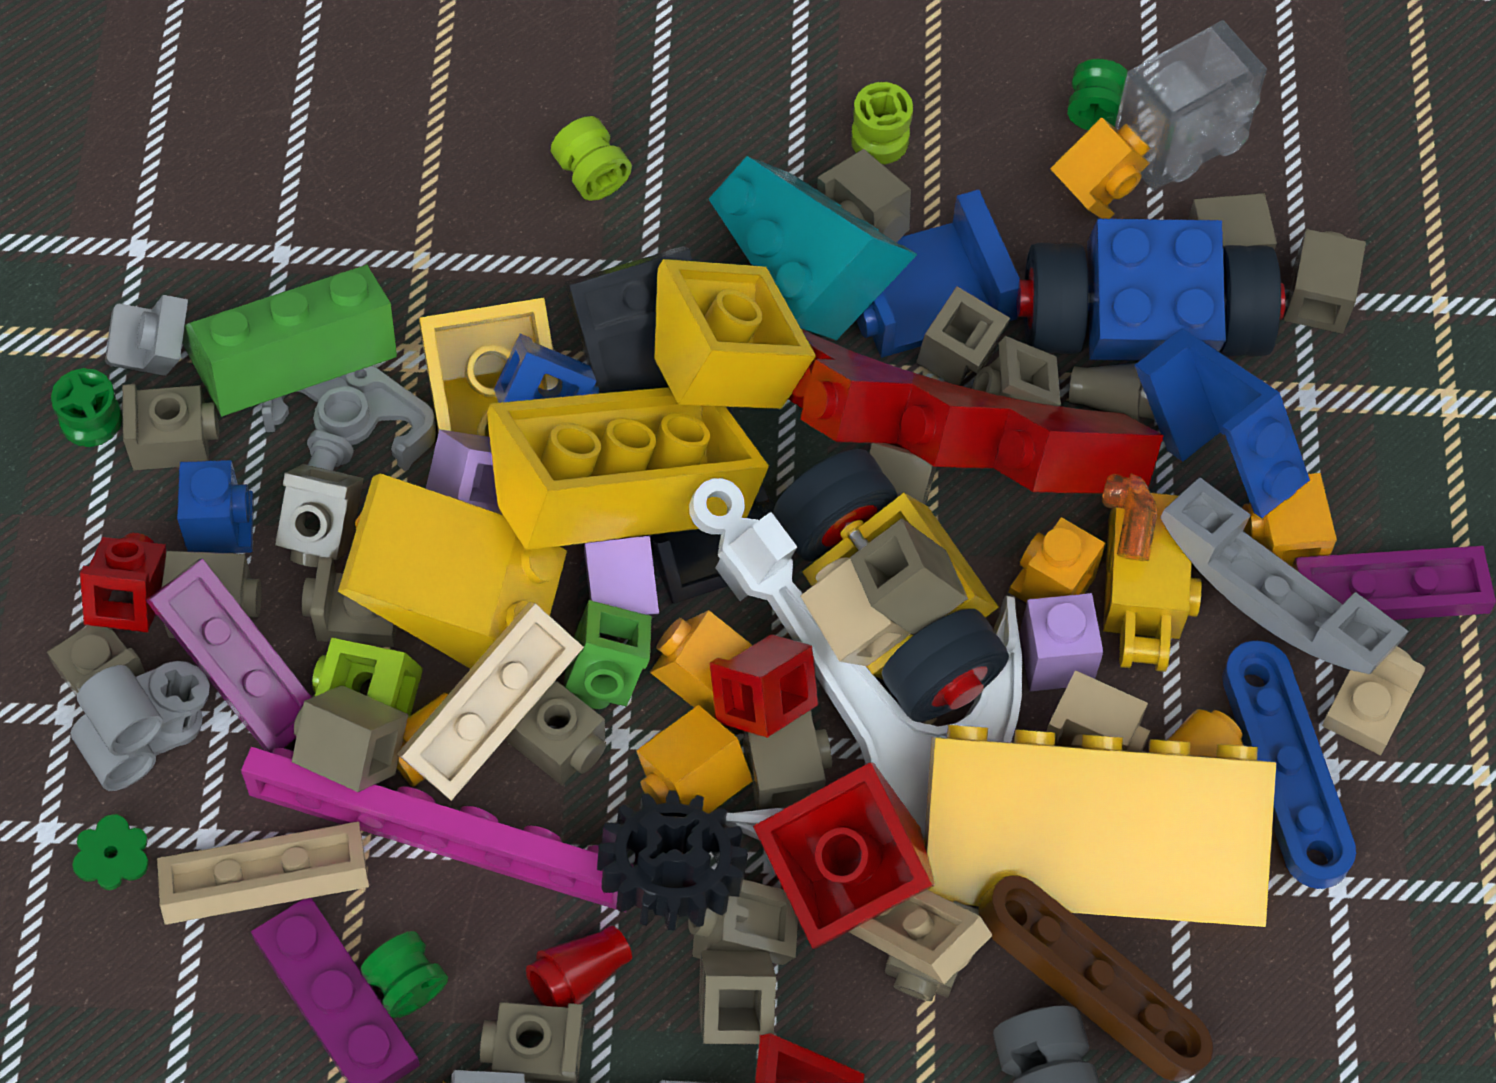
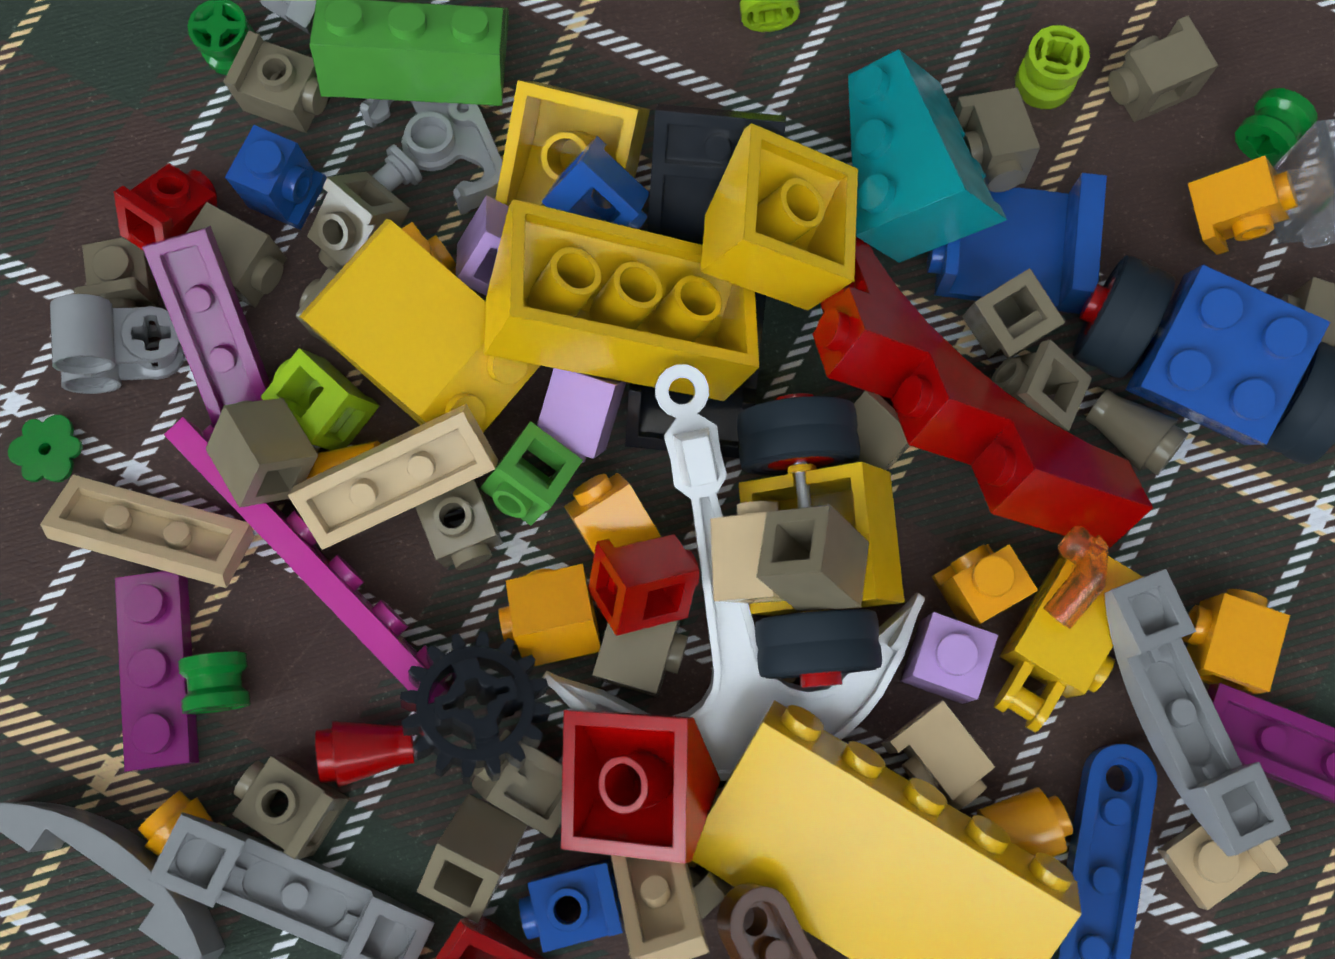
camera: 35 degrees right, 15 degrees up
blue panel [1134,328,1310,518] -> none
none -> blue brick [519,859,625,953]
none -> dark tan brick [1108,15,1218,122]

